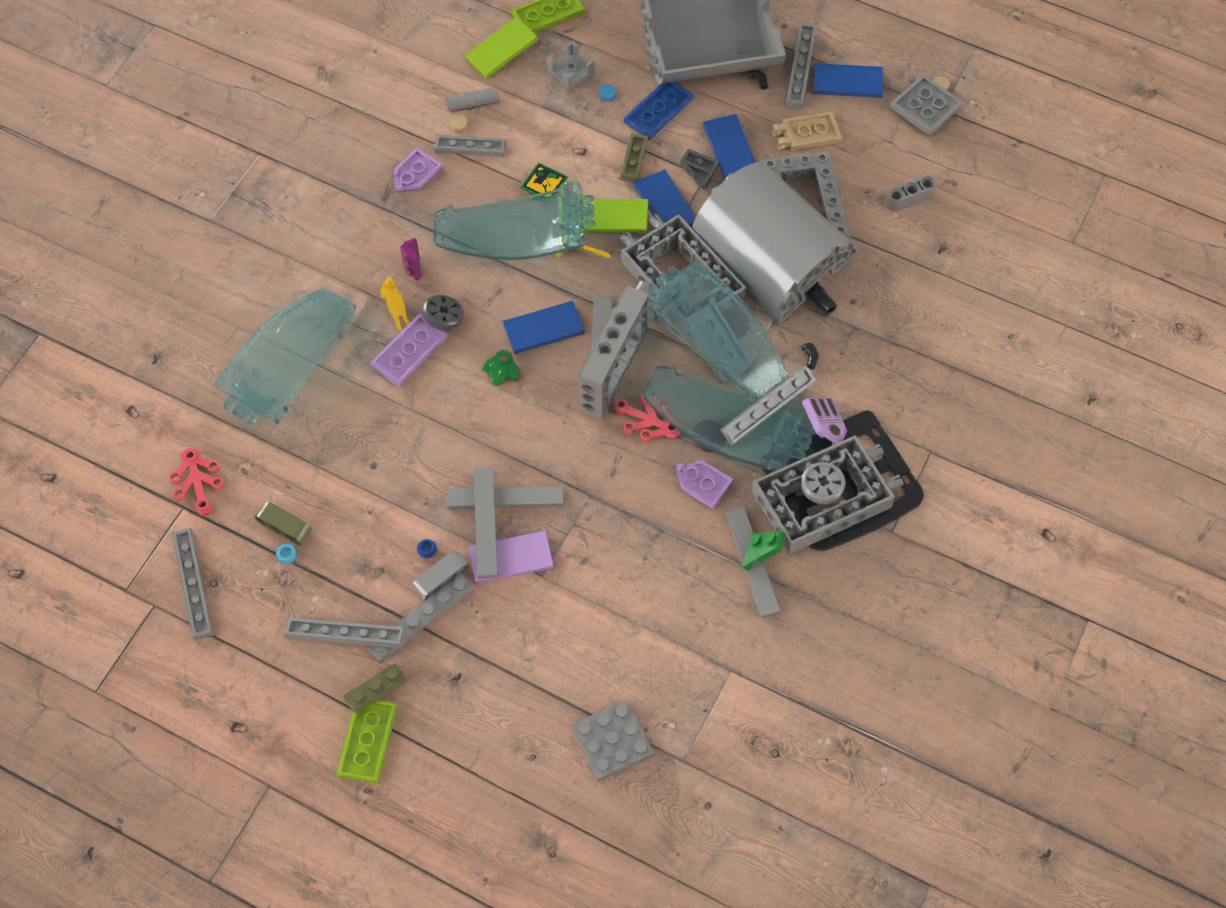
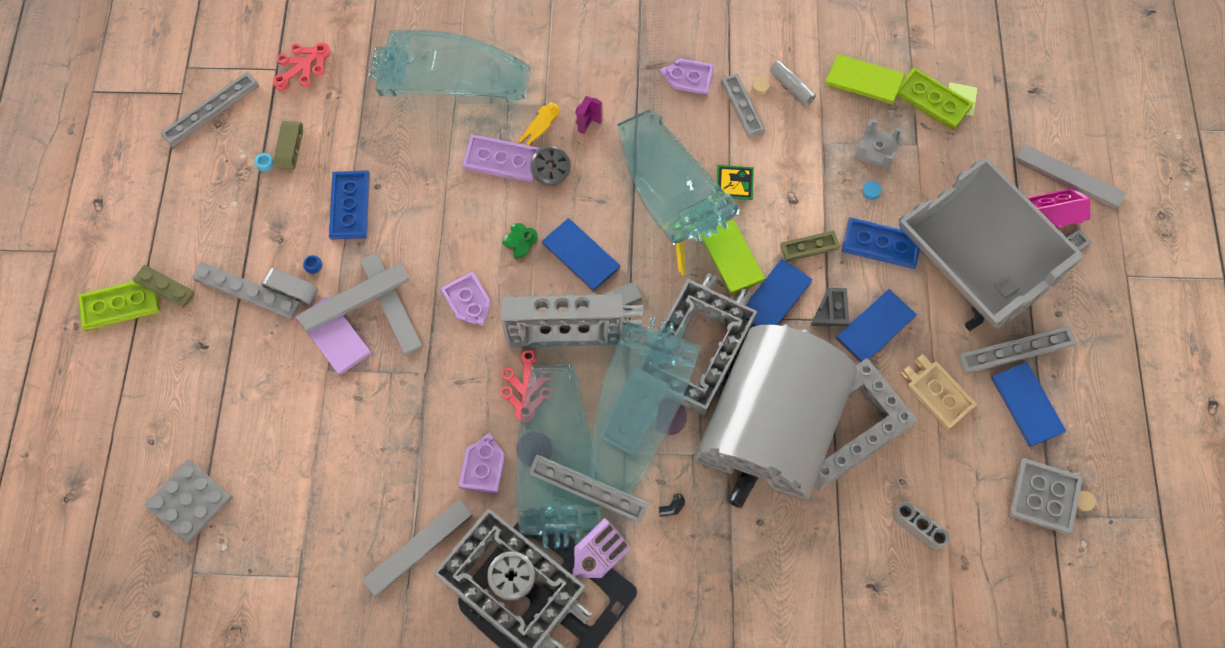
camera: 65 degrees right, 5 degrees up
light grey tile [284,617,406,648] -> none
green wing [741,530,787,570] -> none
none -> blue tile [329,170,370,240]
none -> lavender tile [440,271,491,326]

